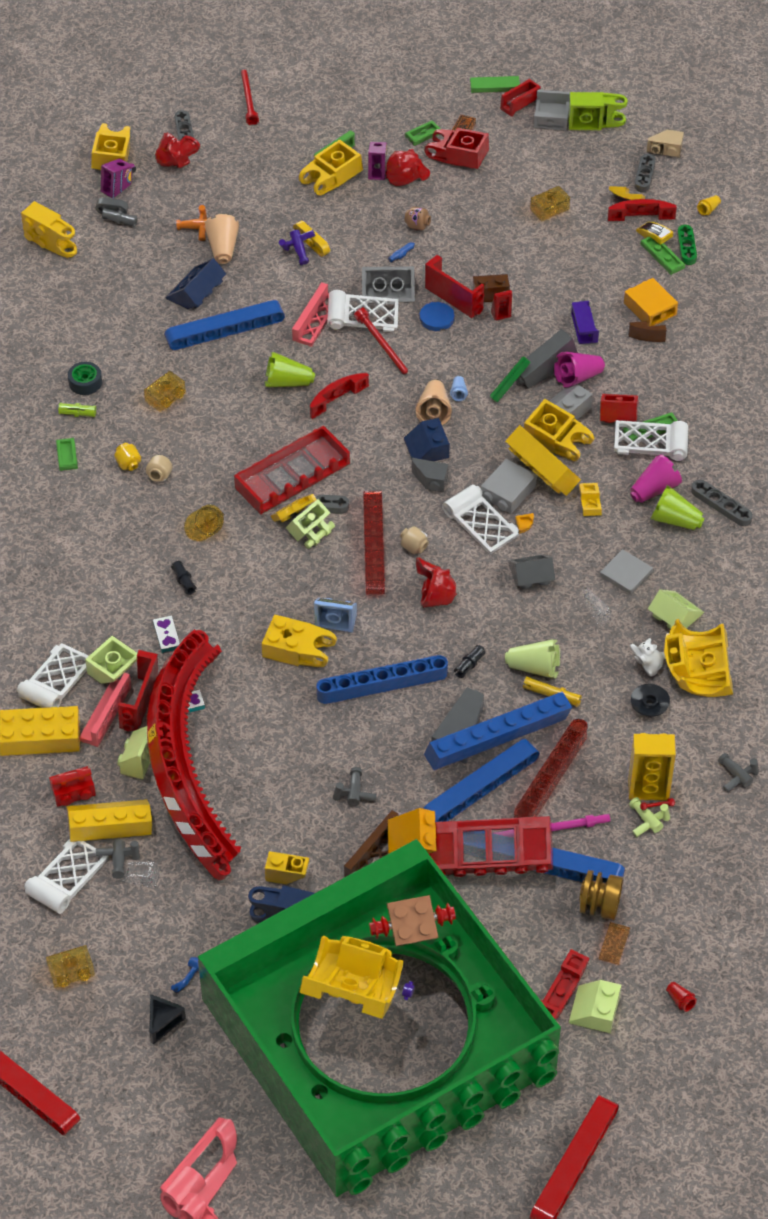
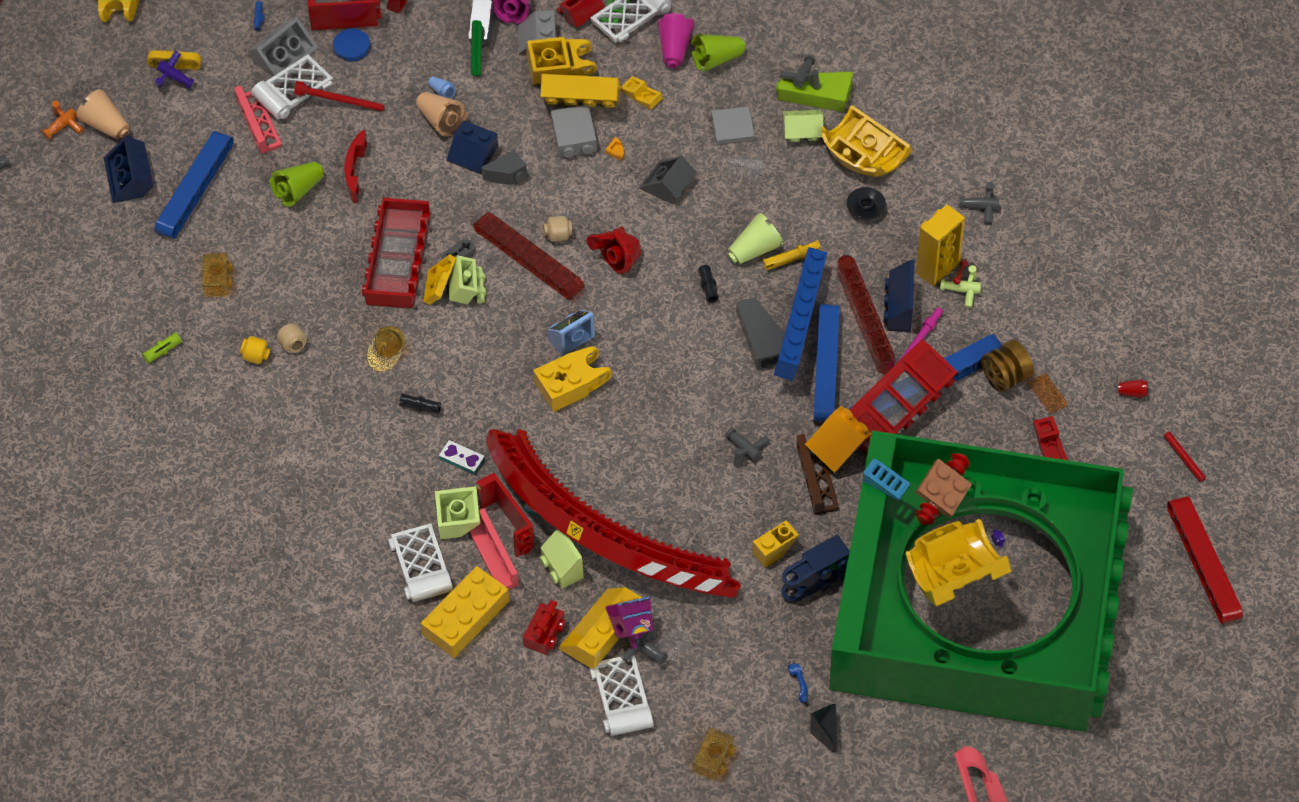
camera: 45 degrees left, 5 degrees up
bright green tile [56,438,78,471] -> none
black wheel [68,361,102,395] -> none
blue beam [316,655,448,704] -> none
white piece [442,485,519,554] -> none
yellowish green slope [569,980,621,1033] -> none
white animal [630,638,666,676] -> none
dark grey beam [691,479,753,526] -> none
none -> magenta torso [605,596,653,649]
none -> lime slope [775,72,853,113]
none -> dark grey piece [780,55,820,89]
none -> dark azure slope [863,459,910,501]
none -> dark blue slope [883,260,914,332]
none -> red bar [1164,431,1206,482]

